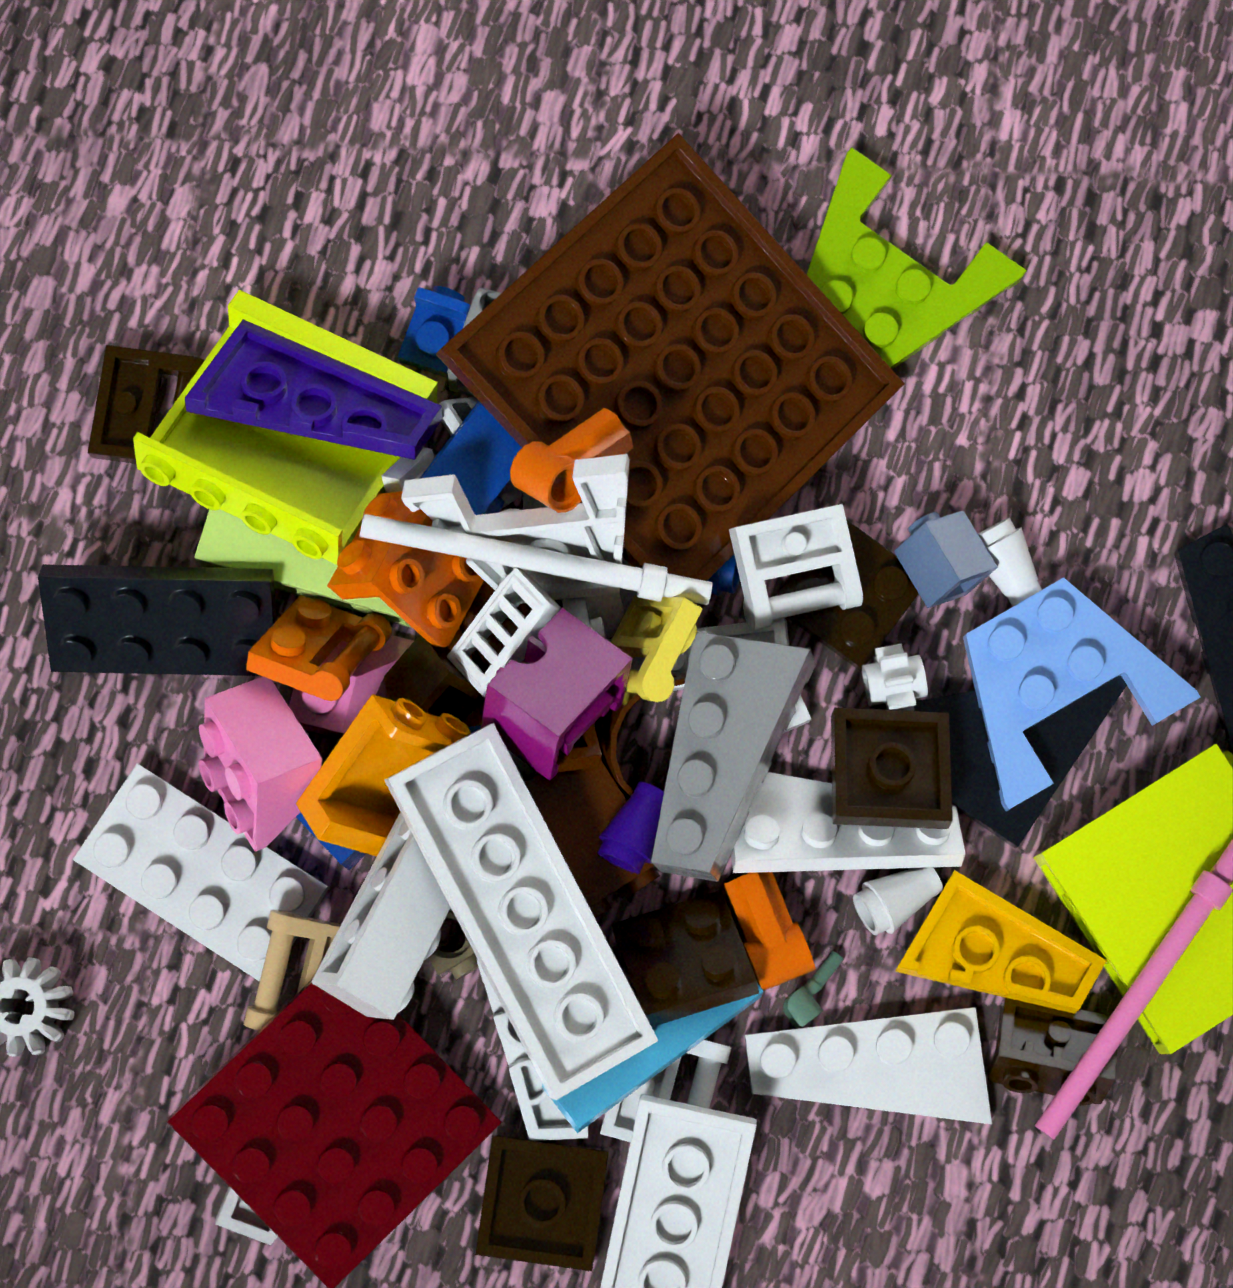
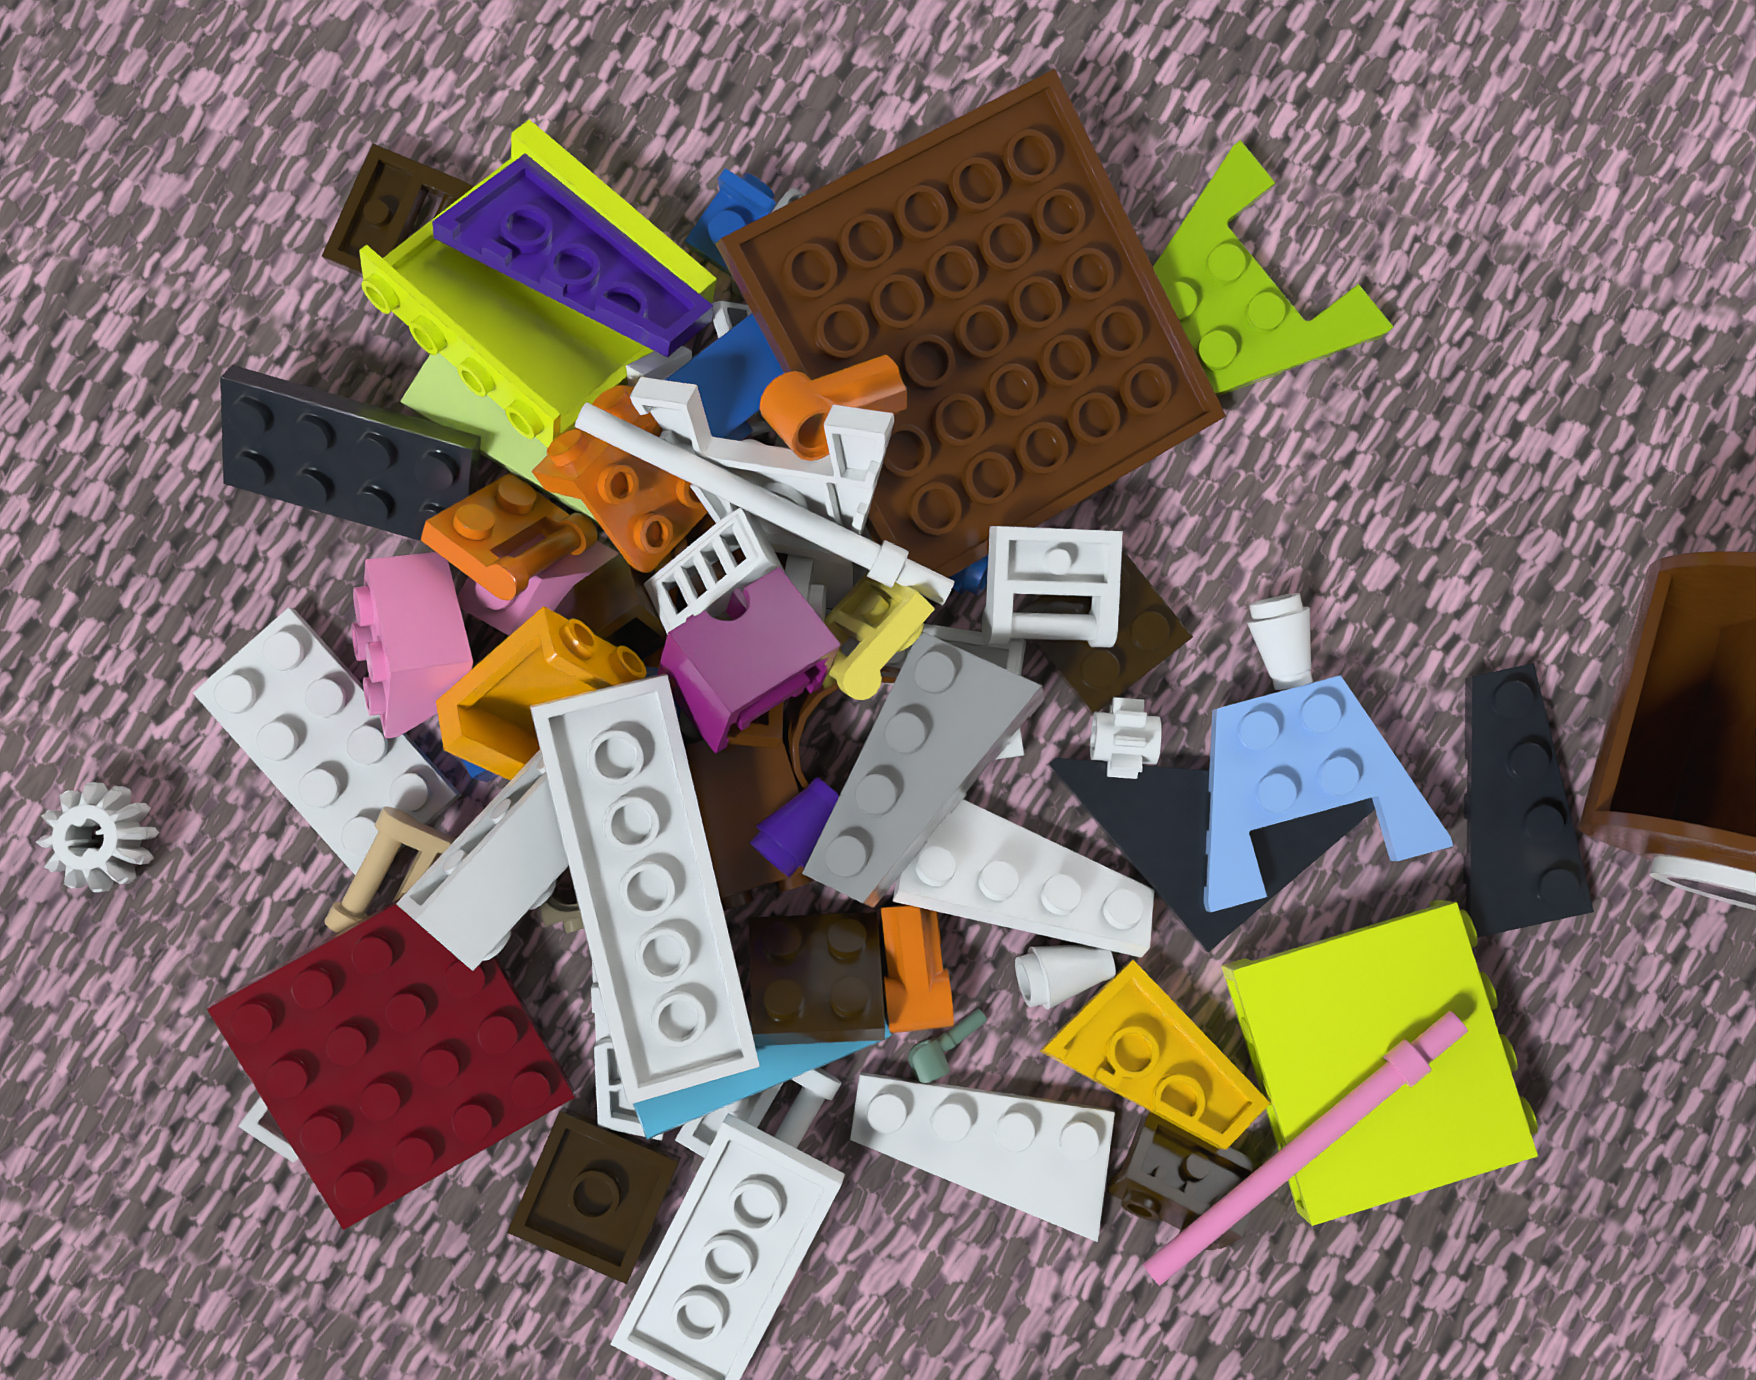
camera: 10 degrees right, 5 degrees up
dark brown plate [831,707,953,829] -> none
sand blue brick [894,510,998,608] -> none

